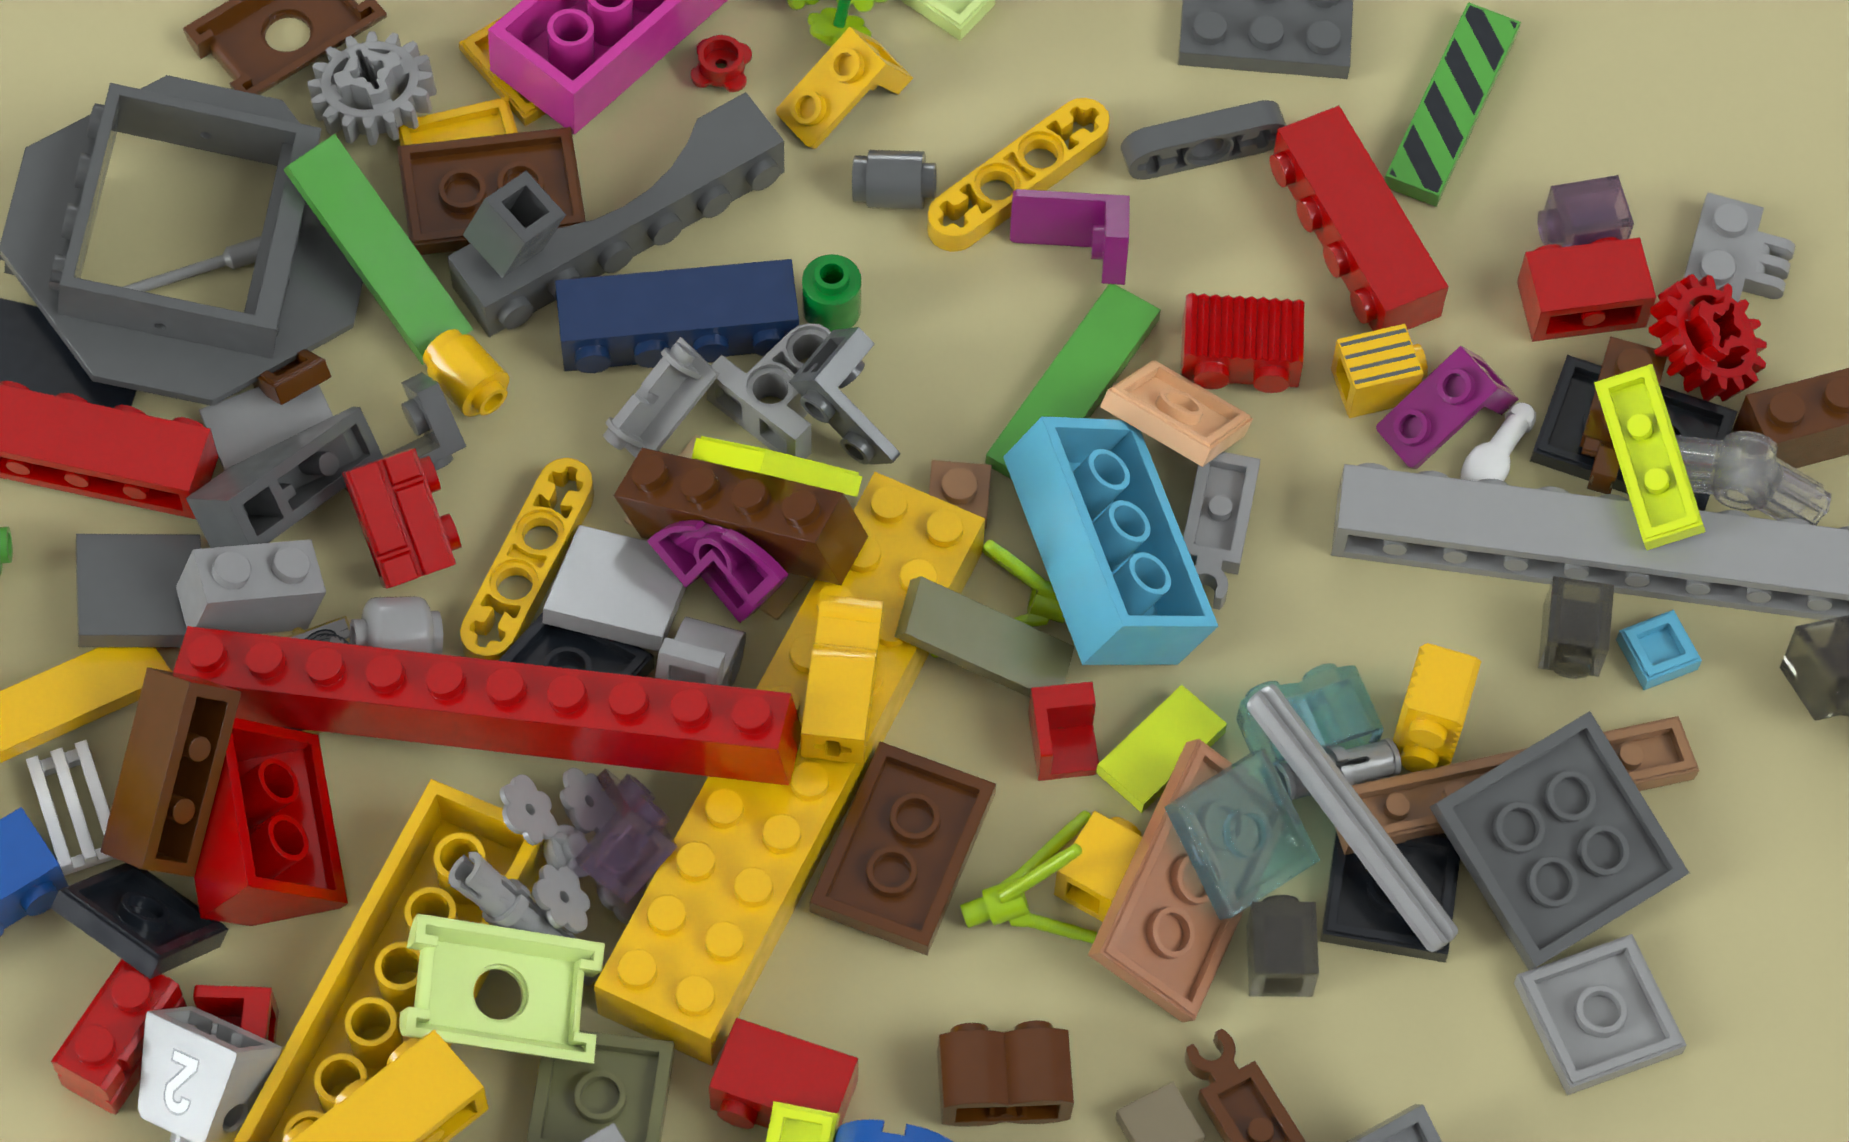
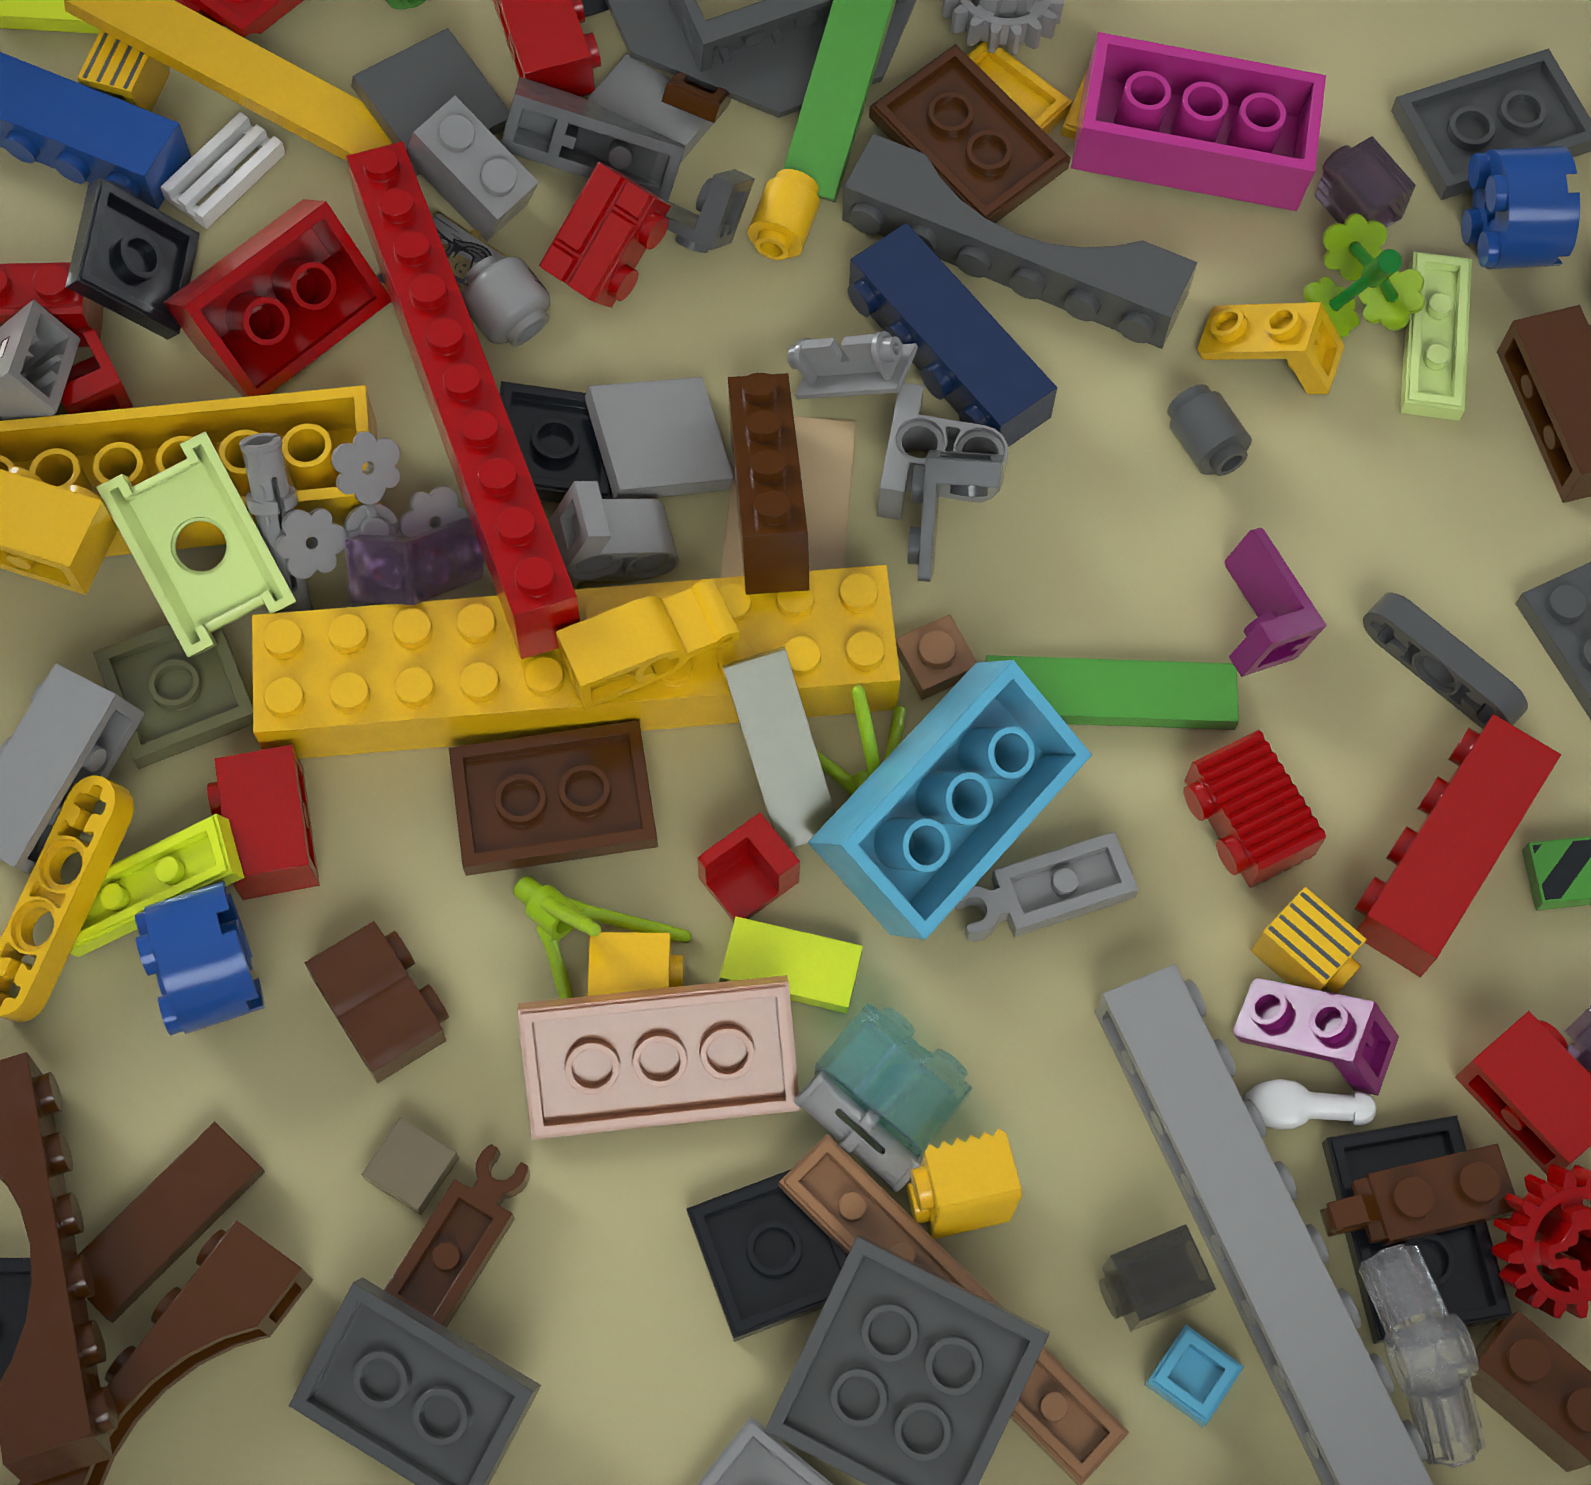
camera: 60 degrees right, 5 degrees up
reddish brown brick [100,667,241,877] -> none
yellow beam [460,458,594,661] -> none
dark grey brick [463,171,566,278] -> none
magenta brick [647,520,789,623] -> none
red plate [691,35,752,92] -> none
neon yellow tile [691,436,862,497] -> none
green brick [802,254,862,332] -> none
yellow beam [927,98,1110,252] -> none
light nougat tile [1100,360,1253,467] -> none
clear light blue tile [1164,748,1320,920] -> none
clear smoke brick [1246,895,1319,997] -> none
light grey axle [1247,684,1458,952] -> none
neon yellow tile [1594,364,1706,550] -> none

